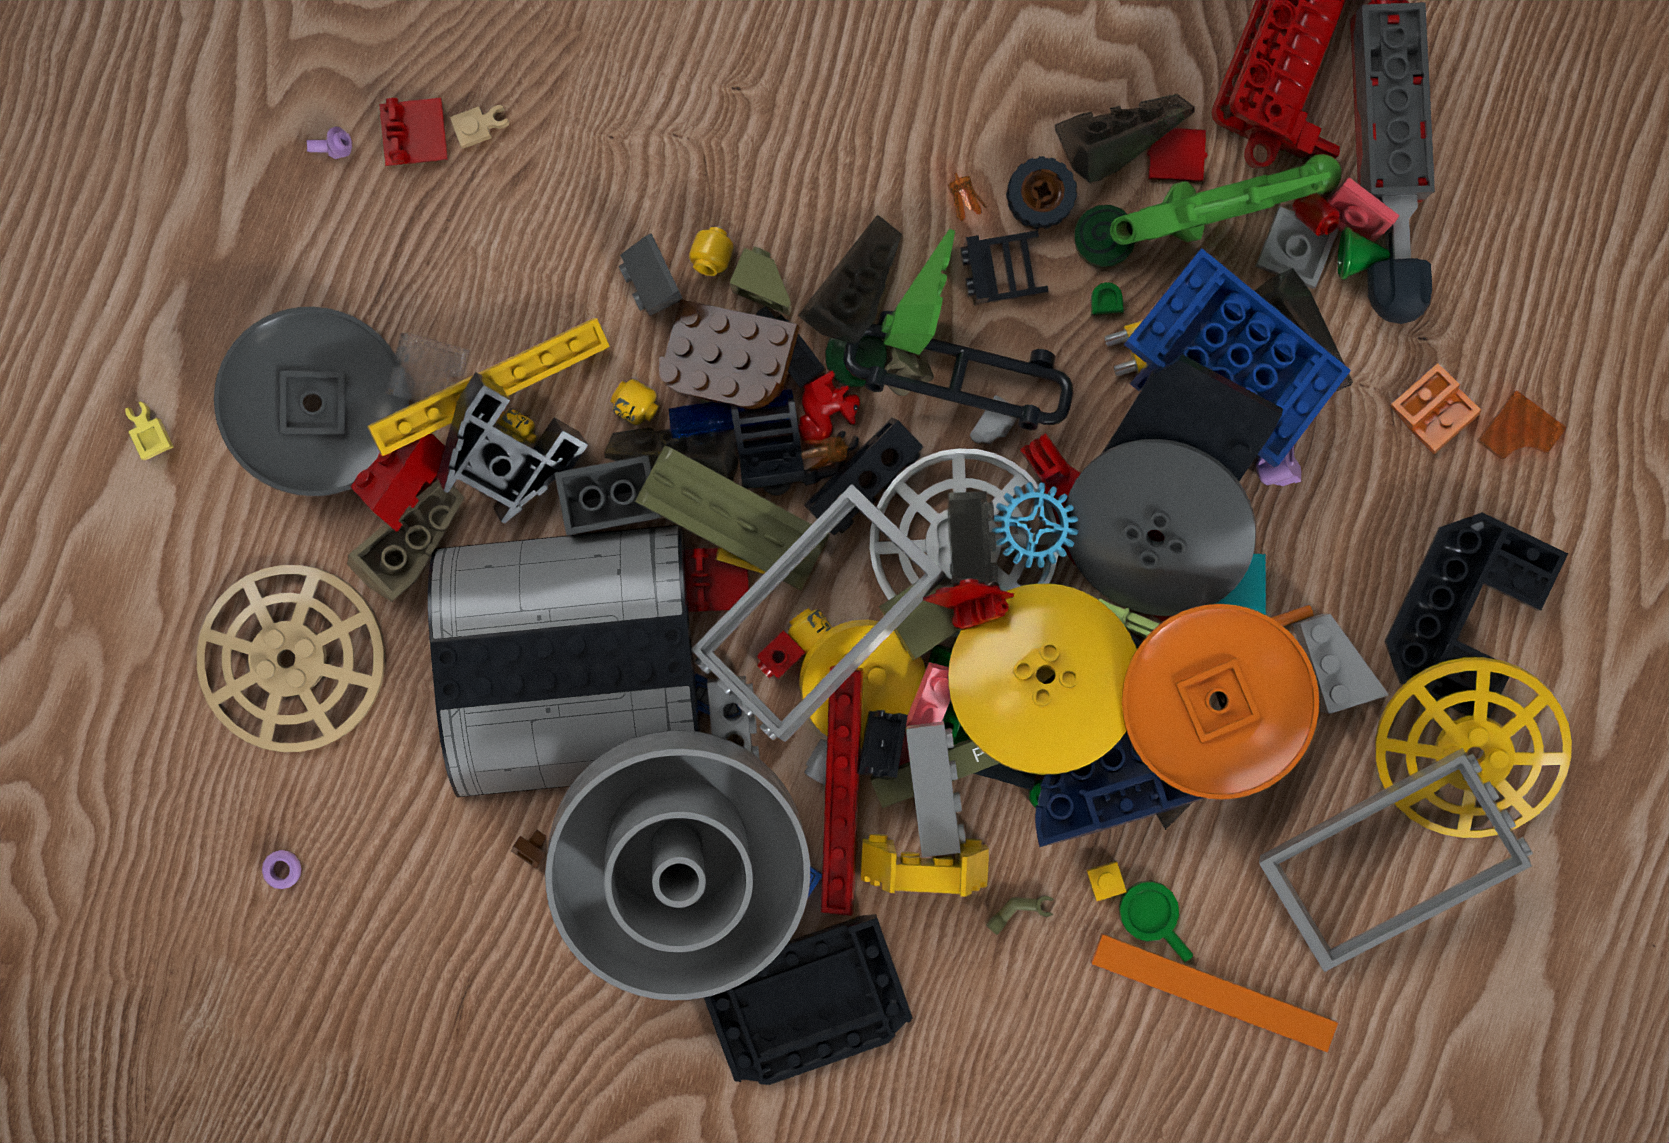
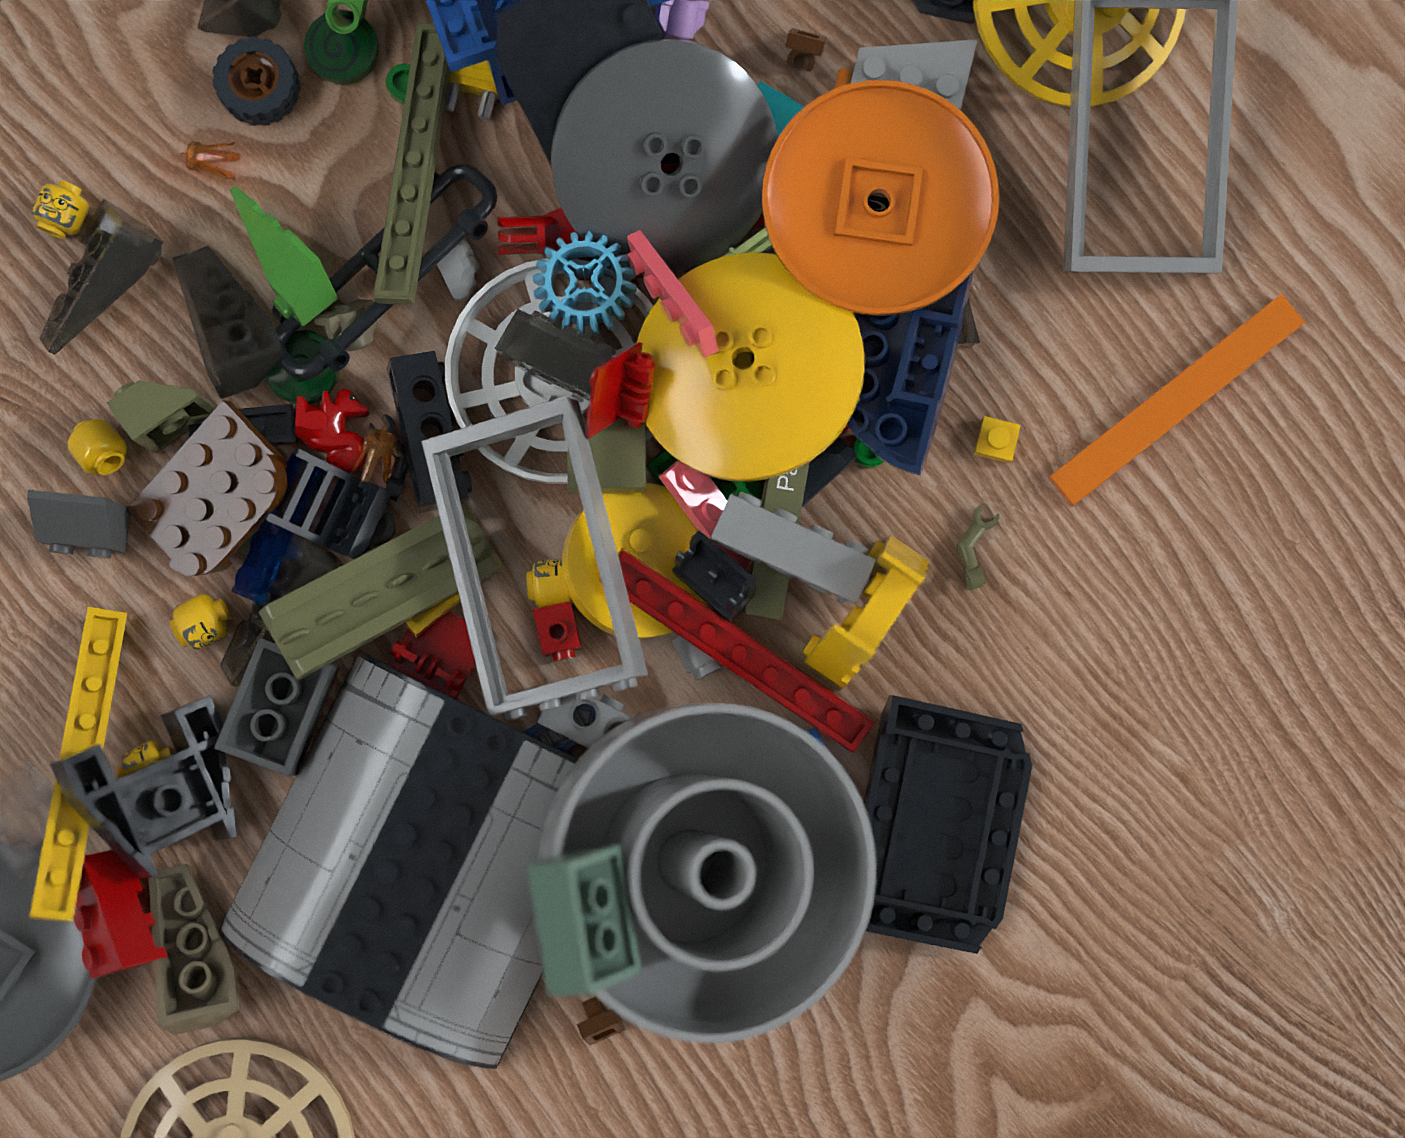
camera: 60 degrees left, 5 degrees down
black plate [960,230,1049,306] -> none
green piece [1118,880,1194,962] -> none
none -> yellow head [31,180,89,240]
none -> clear smoke wedge [39,199,163,355]
none -> olive tile [373,23,450,305]
none -> sand green slope [527,844,642,996]
none -> coral plate [626,230,718,358]
none -> reddish brown tile [785,28,827,72]

